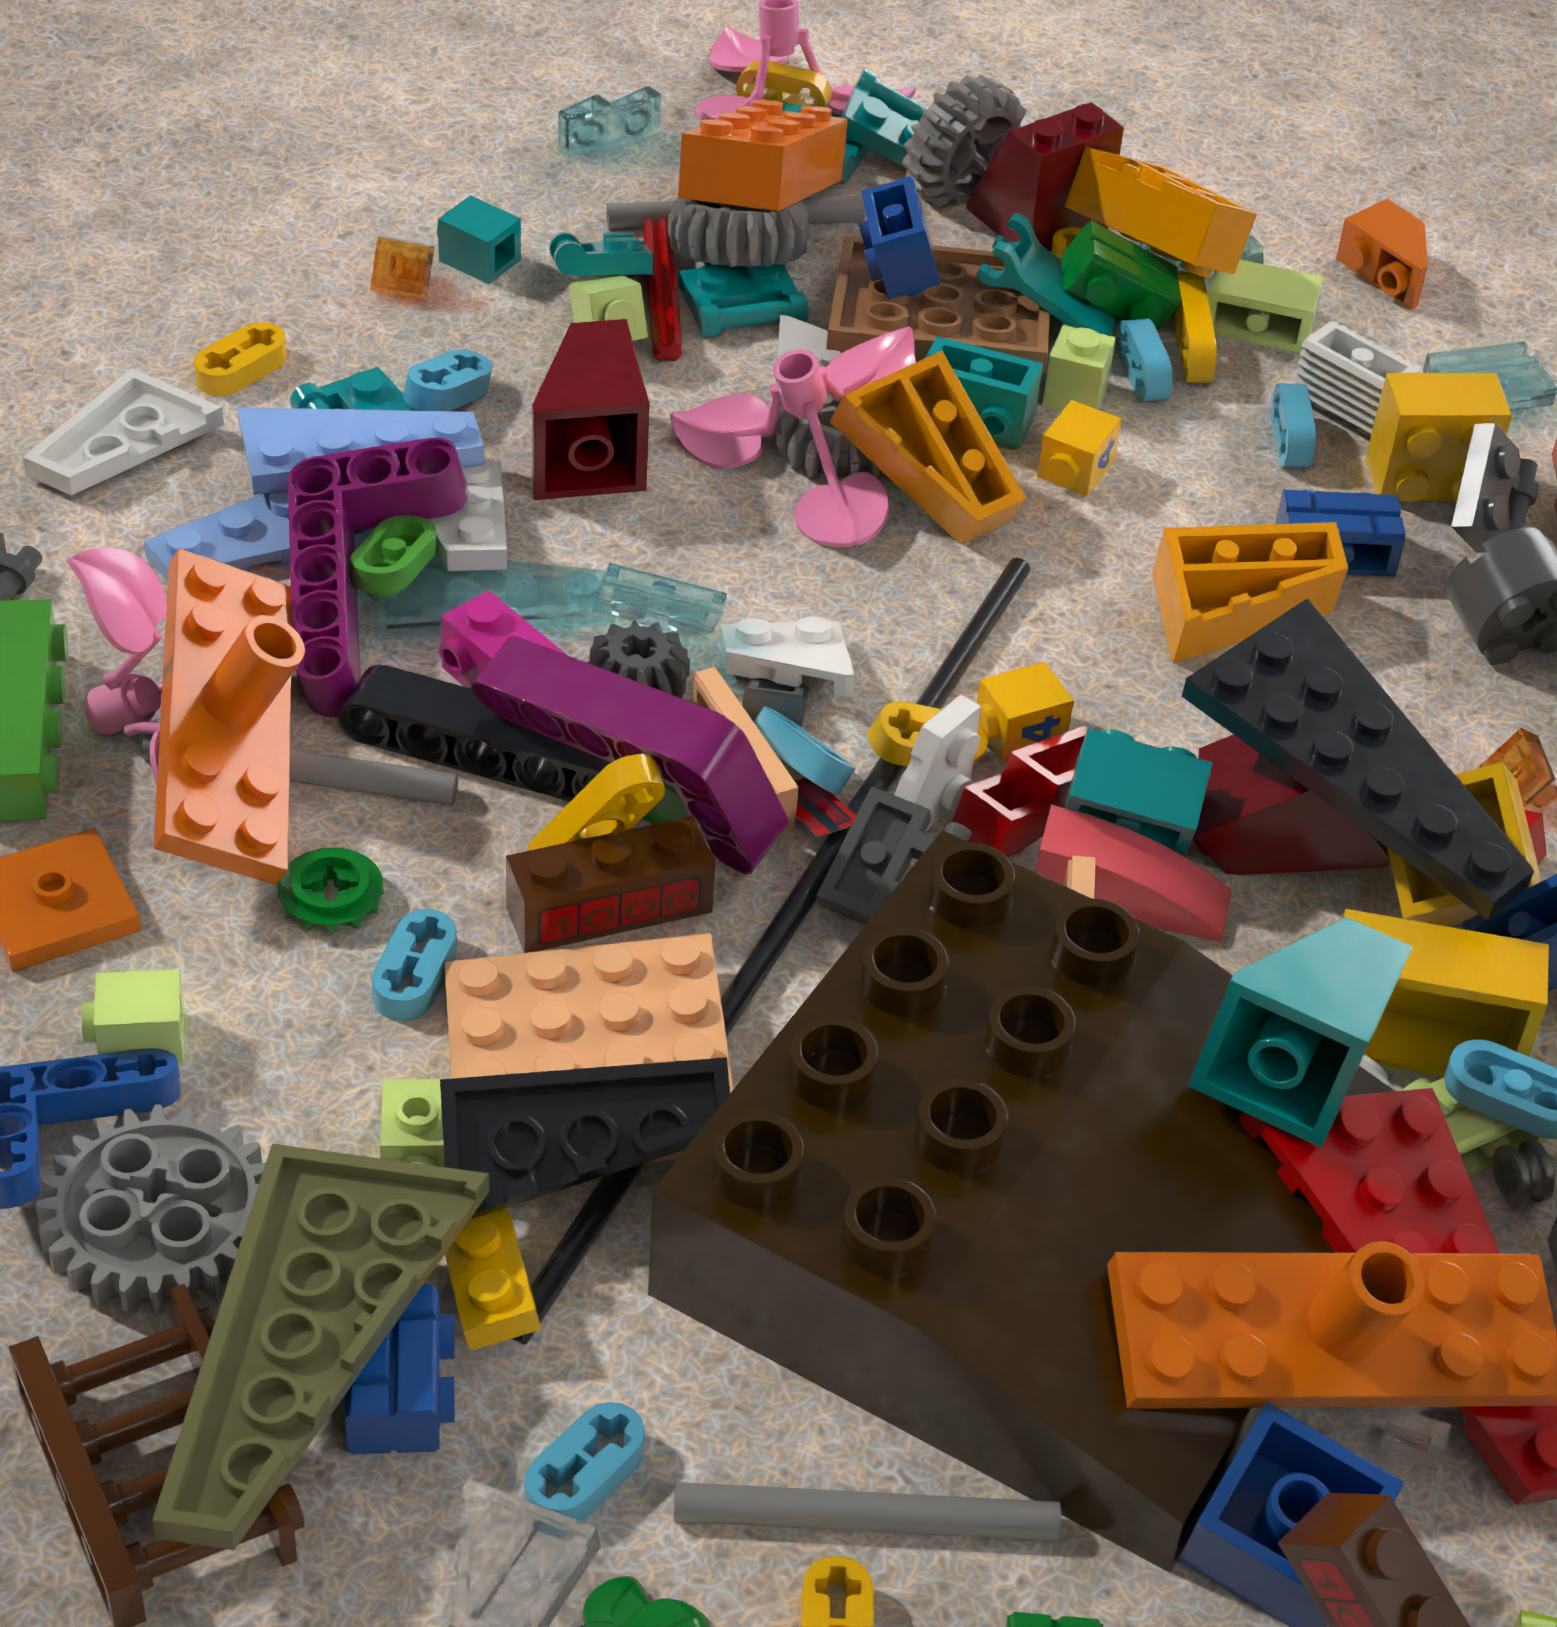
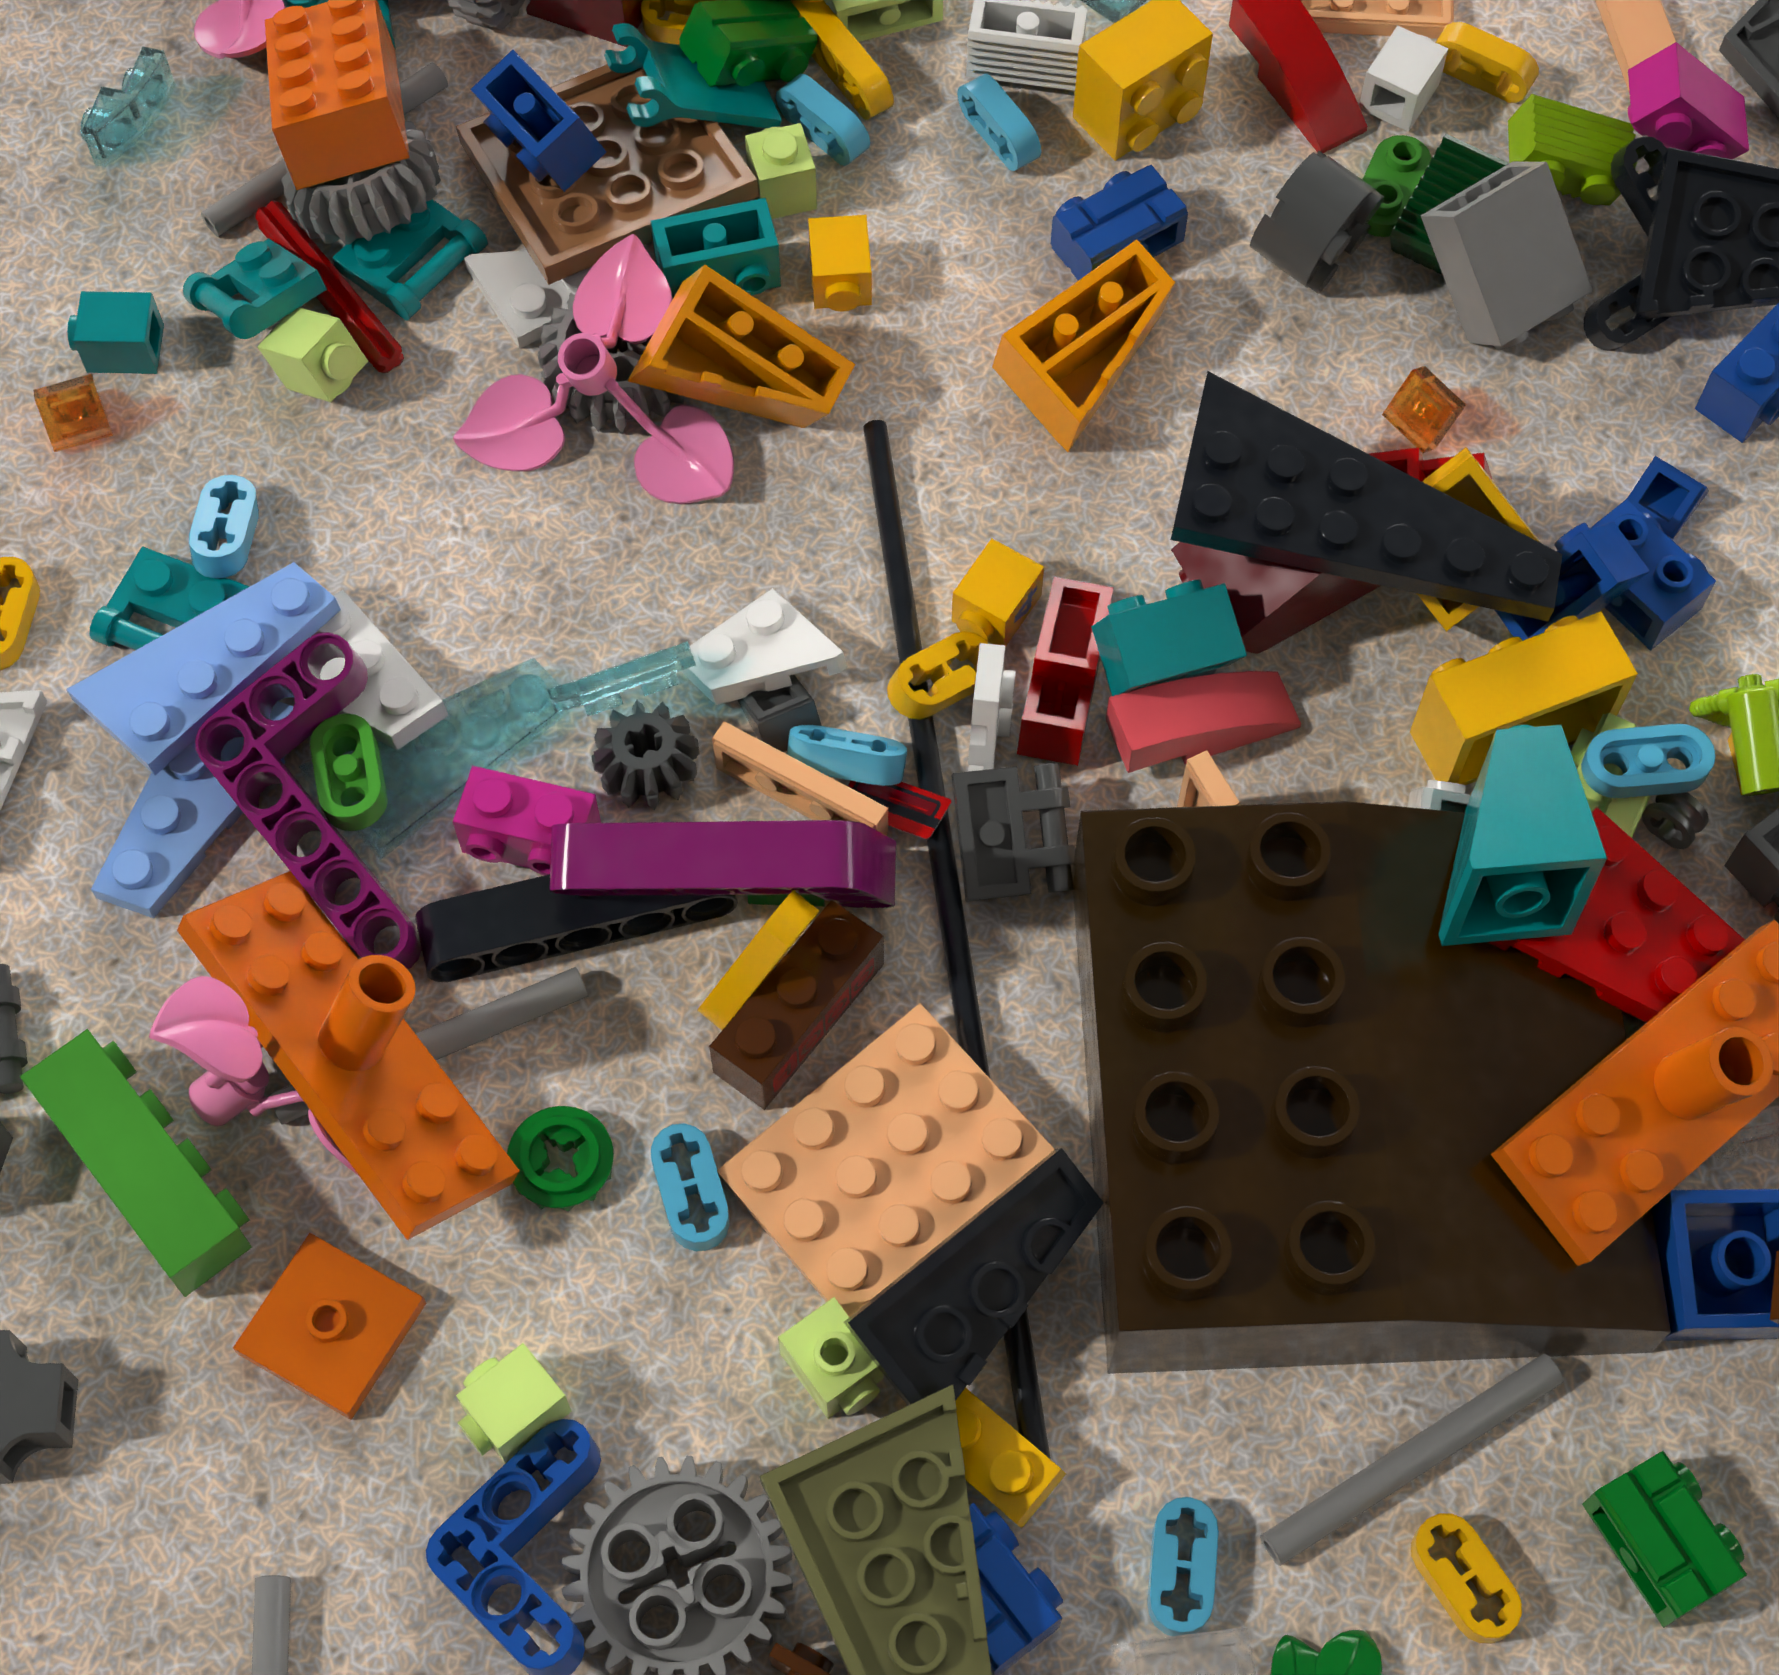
camera: 30 degrees left, 20 degrees up
dark red slope [532,319,650,500] -> none
dark grey plate [1451,423,1539,553] -> none

